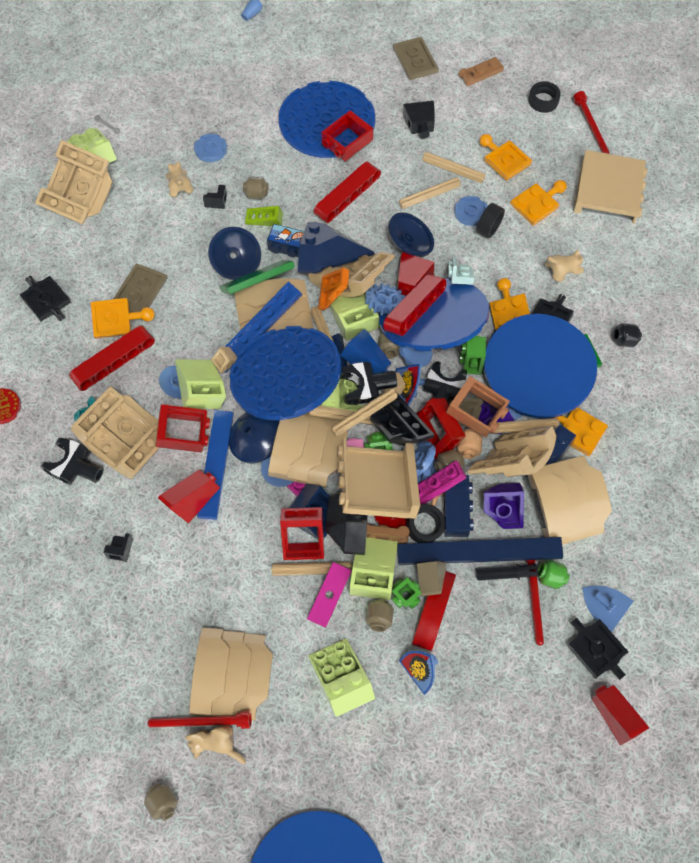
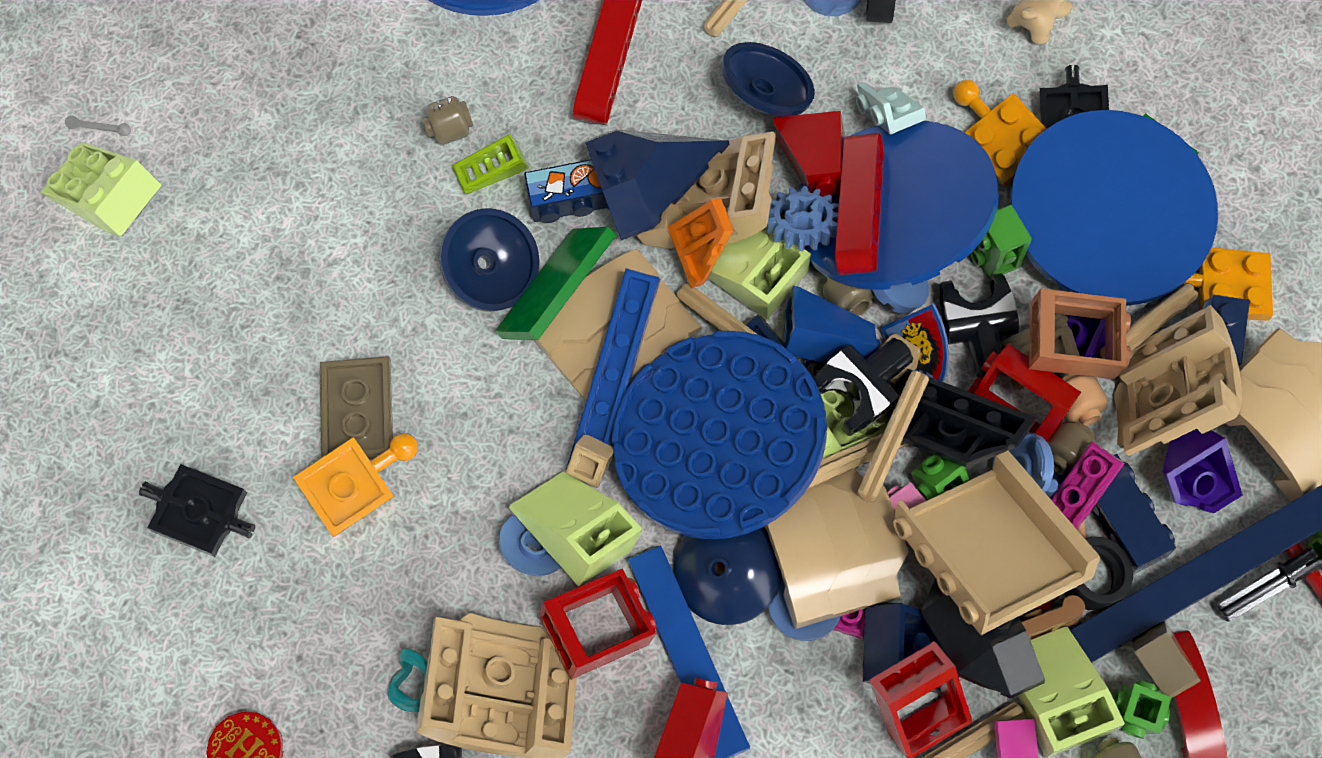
camera: 25 degrees left, 5 degrees up
tan slope [35,140,113,224] -> none
red beam [69,325,155,391] -> none
tan animal [166,162,194,197] -> none
medium blue tile [194,134,227,162] -> none
black panel [203,185,227,209] -> none
black head [612,323,642,347] -> none

